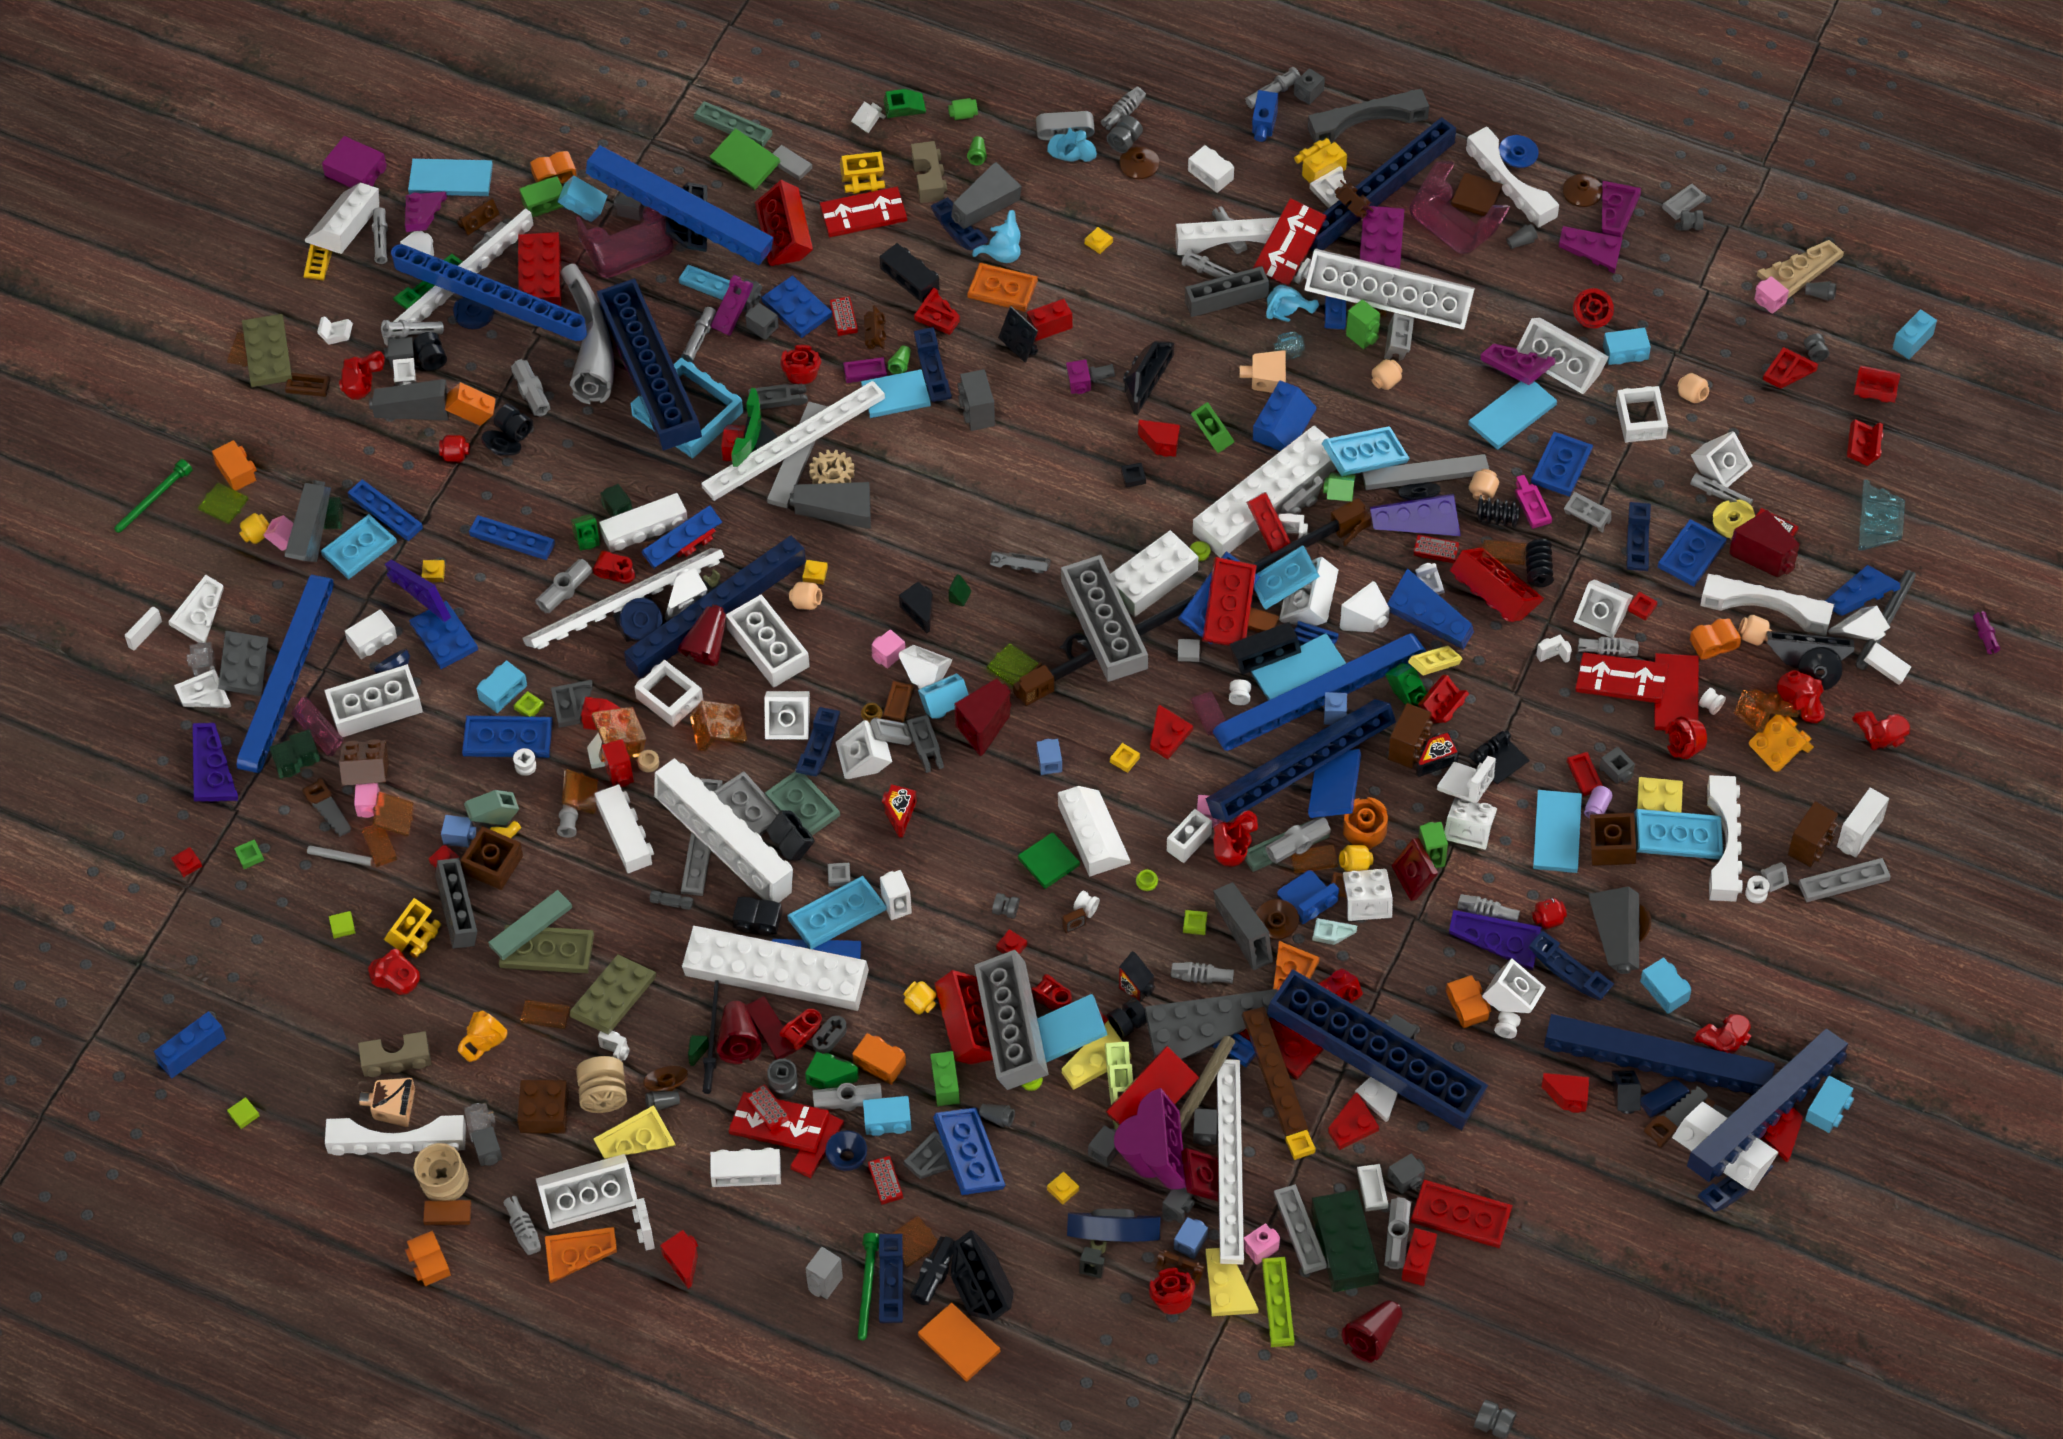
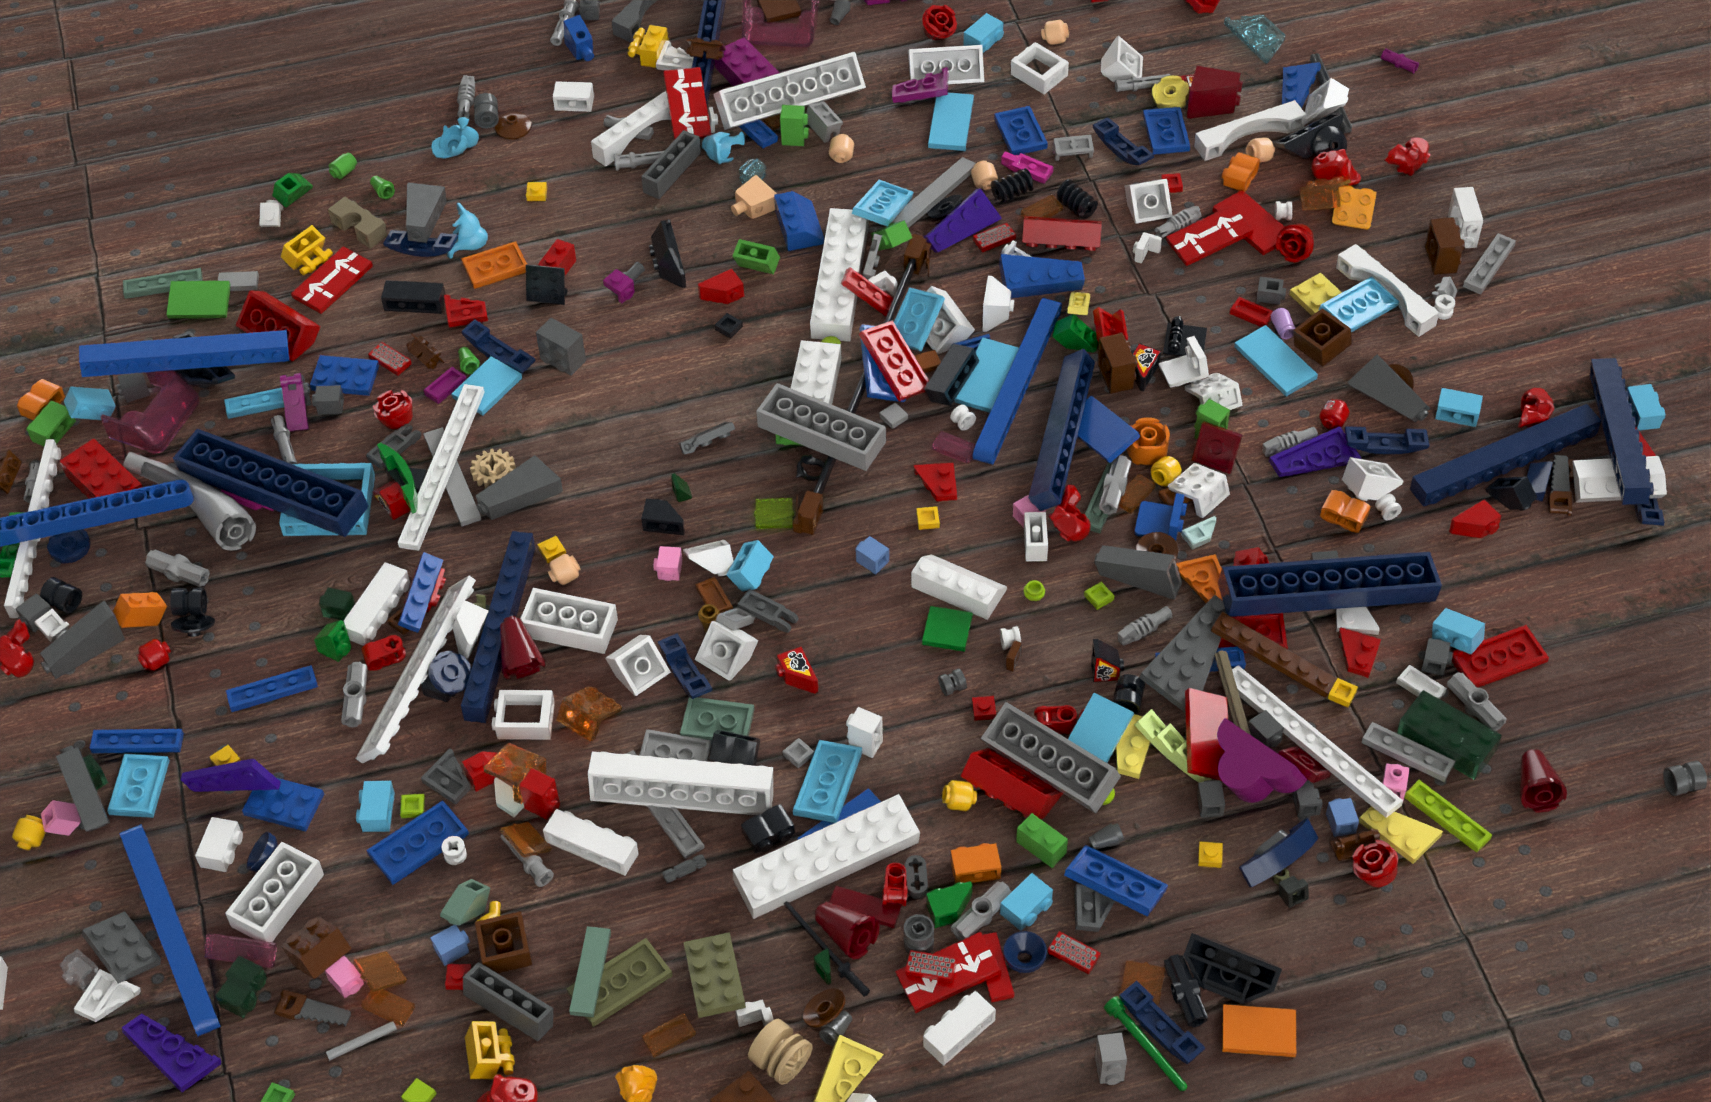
camera: 40 degrees left, 5 degrees down
white wing [169,575,224,646] -> none
light grey pin [381,320,444,338] -> none
tan tile [637,750,659,772] -> none
dark red slope [954,678,1011,756] -> none
light grey beam [1036,111,1095,140] -> none
medium blue brick [1324,692,1347,725] -> none
red brick [1402,1228,1437,1286] -> none
white tile [1864,642,1911,685] -> none
none -> medium azure brick [1432,608,1485,654]

